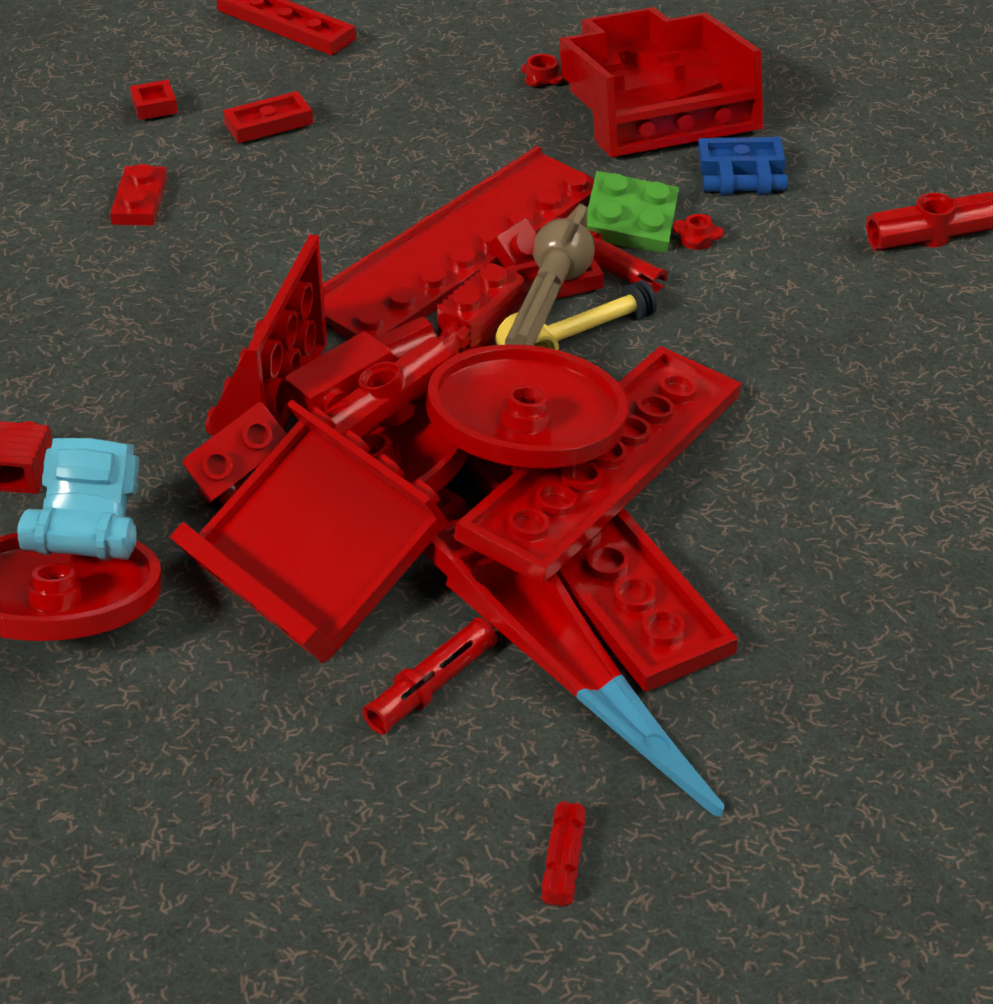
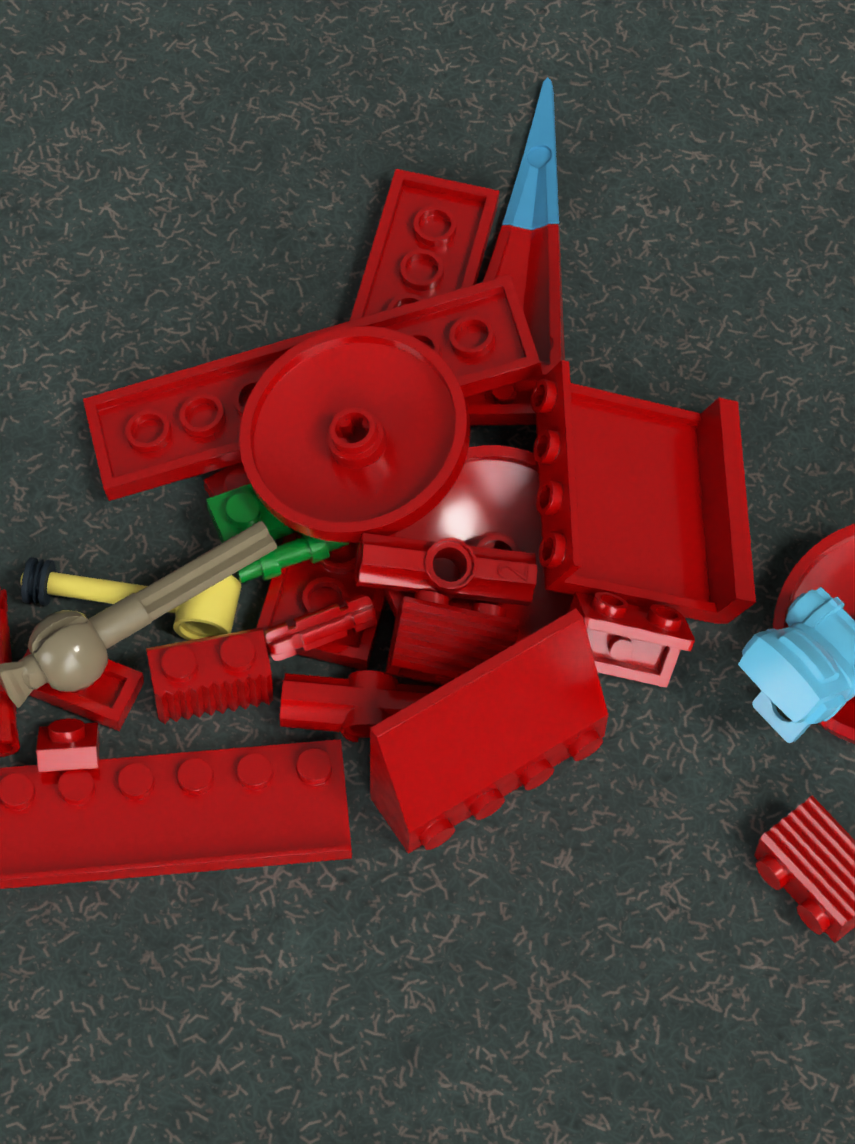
camera: 140 degrees left, 20 degrees up
red pin [362,617,497,735] -> none
red axle [541,801,586,907] -> none

